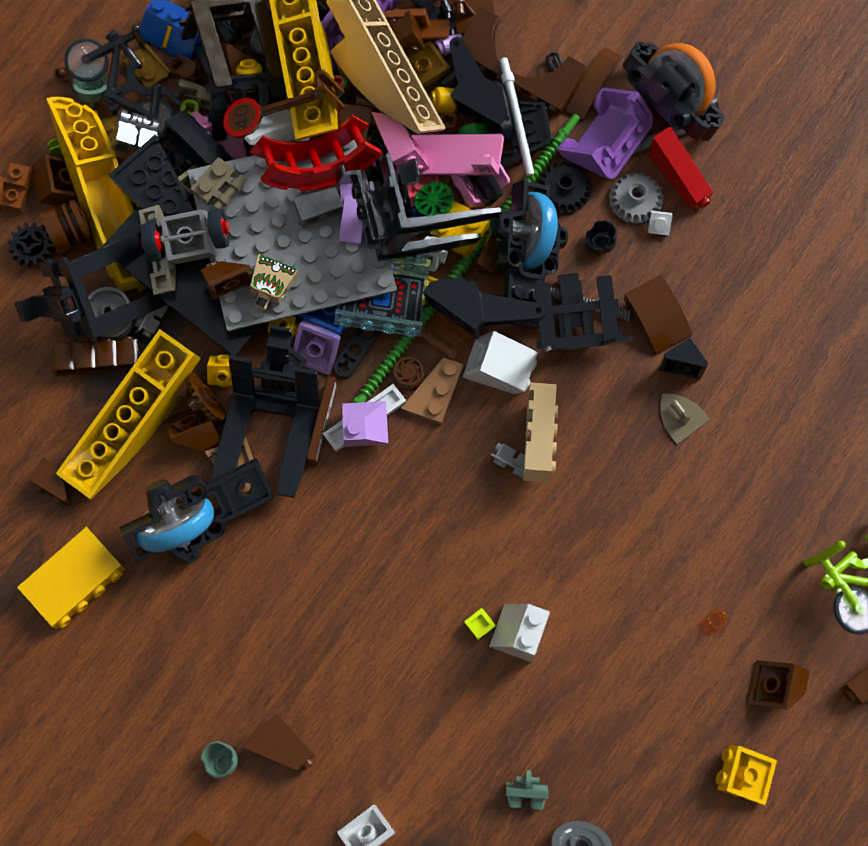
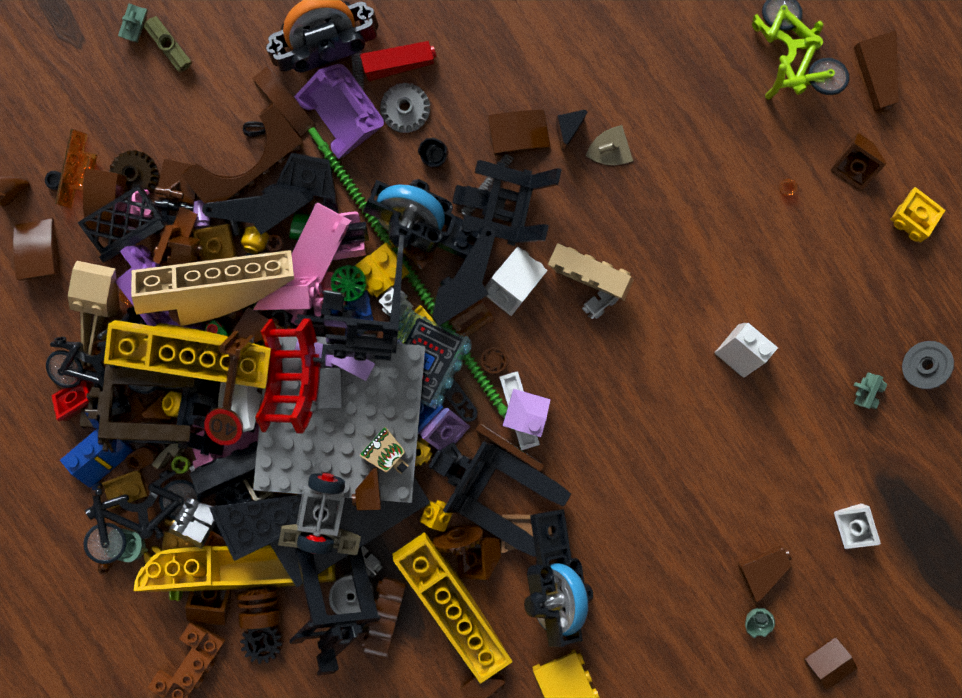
camera: 70 degrees left, 15 degrees up
dark tan plate [191,157,247,209] -> none
medium nougat wing [401,357,464,425] -> none
neon yellow plate [464,608,496,640] -> none
white bar [499,58,534,177] -> none
black gear [538,162,592,213] -> none
white plate [648,211,672,235] -> none

